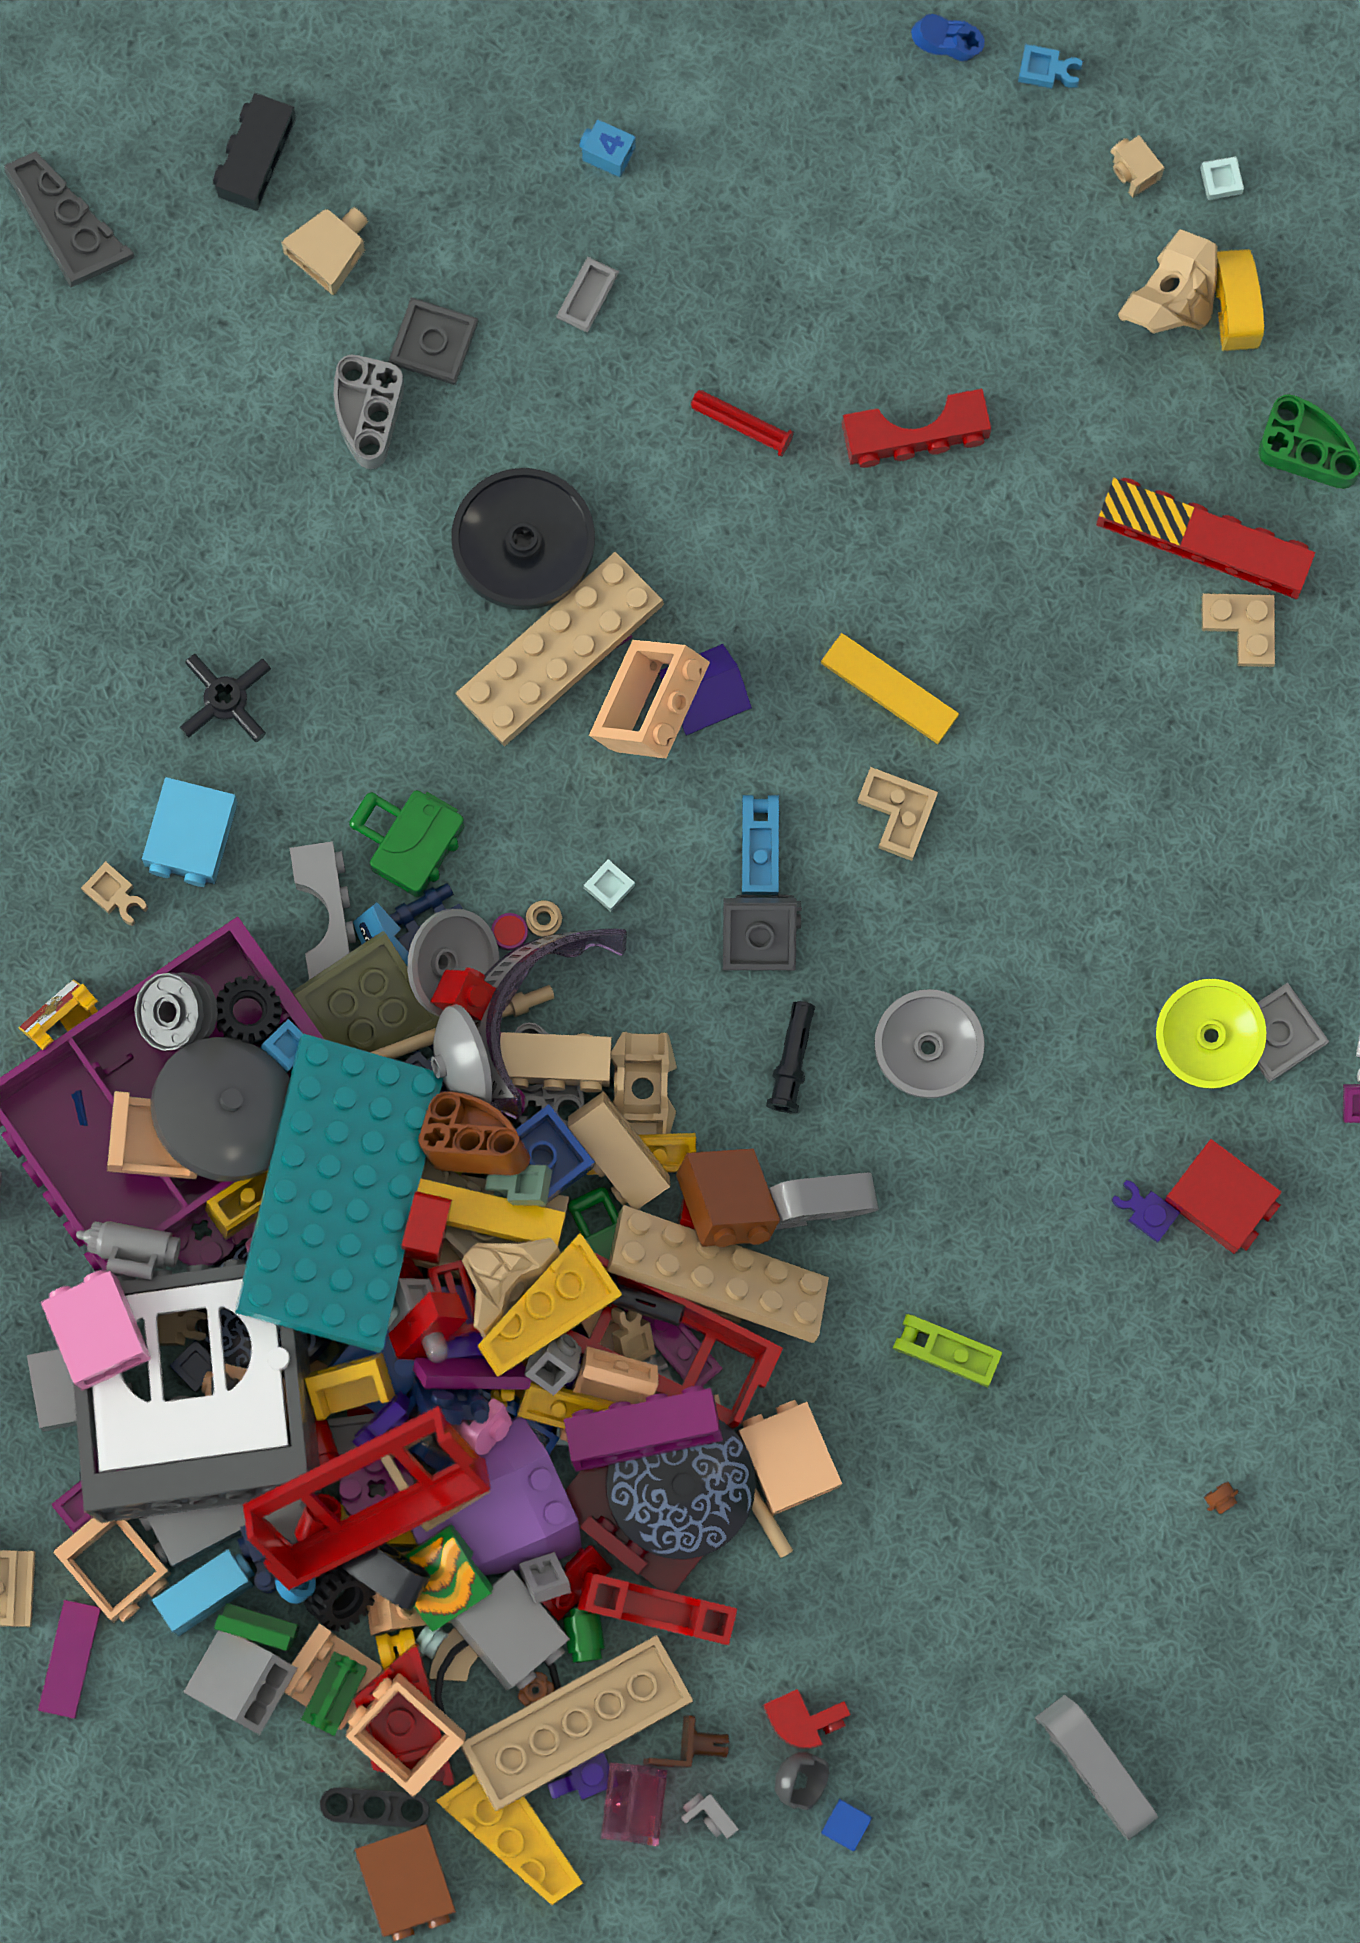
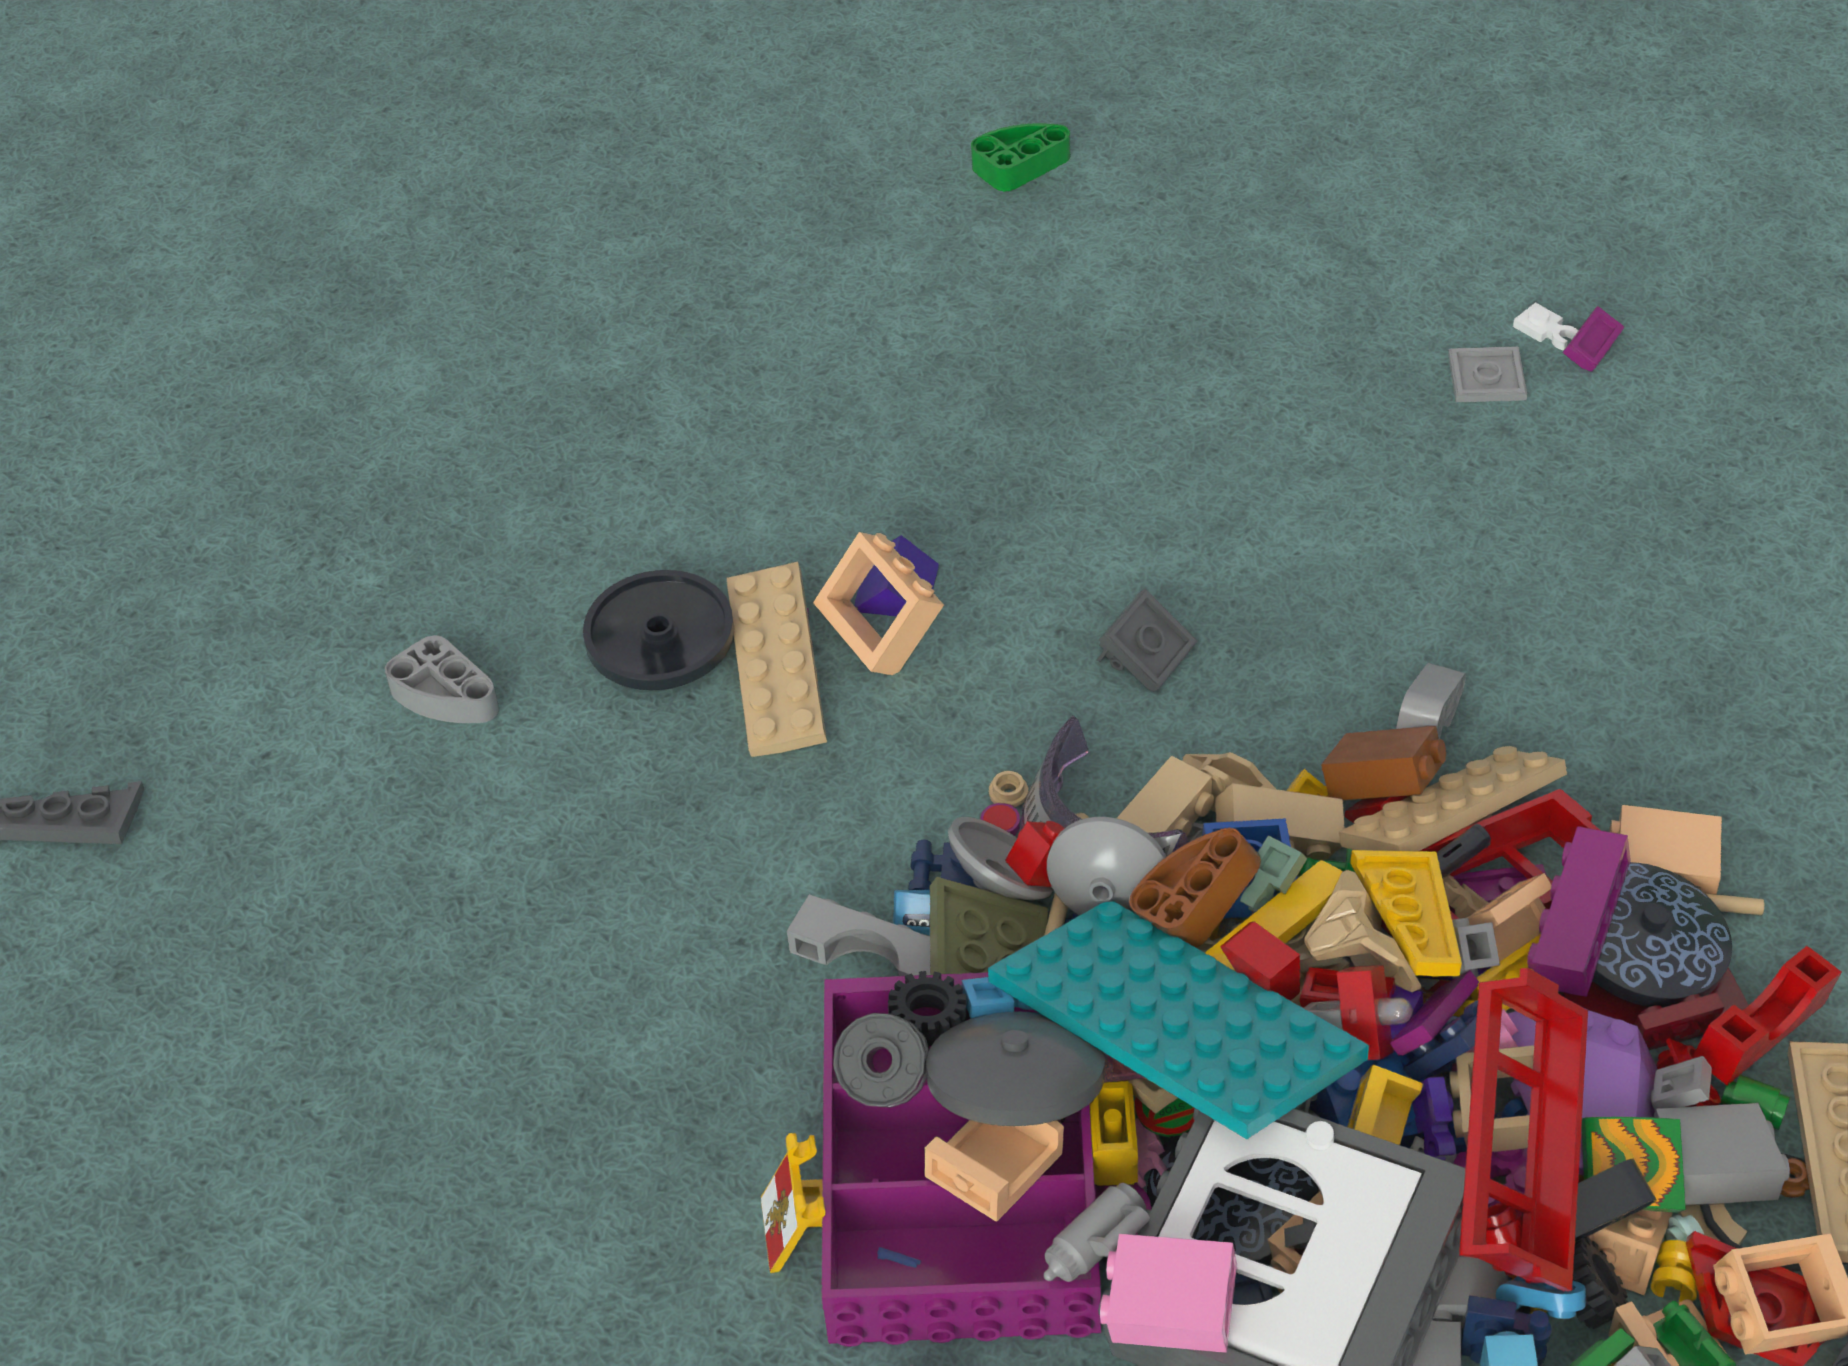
camera: 50 degrees left, 30 degrees down
tan plate [81,861,148,926] -> none
medium azure brick [142,777,238,887] -> none
black bar [179,654,271,742] -> none
black brick [213,93,296,211] -> none
tan torso [282,207,368,295] -> none
green piece [349,790,464,897] -> none
dark grey tile [388,297,478,385] -> none
light grey tile [556,257,619,333] -> none
dark azure brick [579,119,636,178] -> none
light aqua plate [584,859,635,912] -> none
red axle [691,390,794,457] -> none
dark azure plate [742,795,779,895] -> none
black pin [766,1001,816,1114] -> none
yellow tile [821,633,959,744] -> none
red arch [842,389,991,468] -> none
tan plate [857,767,938,861] -> none
light grey dish [874,989,985,1099] -> none
lime plate [893,1314,1003,1388] -> none
blue piece [911,14,985,62] -> none
dark azure plate [1018,44,1083,88] -> none
red brick [1096,478,1316,600] -> none
tan brick [1111,135,1164,198] -> none
dark purple plate [1112,1180,1180,1243] -> none
tan piece [1118,229,1217,333] -> none
neon yellow dish [1156,979,1266,1089] -> none
red brick [1164,1139,1281,1254] -> none
light aqua plate [1200,157,1244,200] -> none
tan plate [1202,594,1275,667] -> none
yellow beam [1216,249,1264,351] -> none

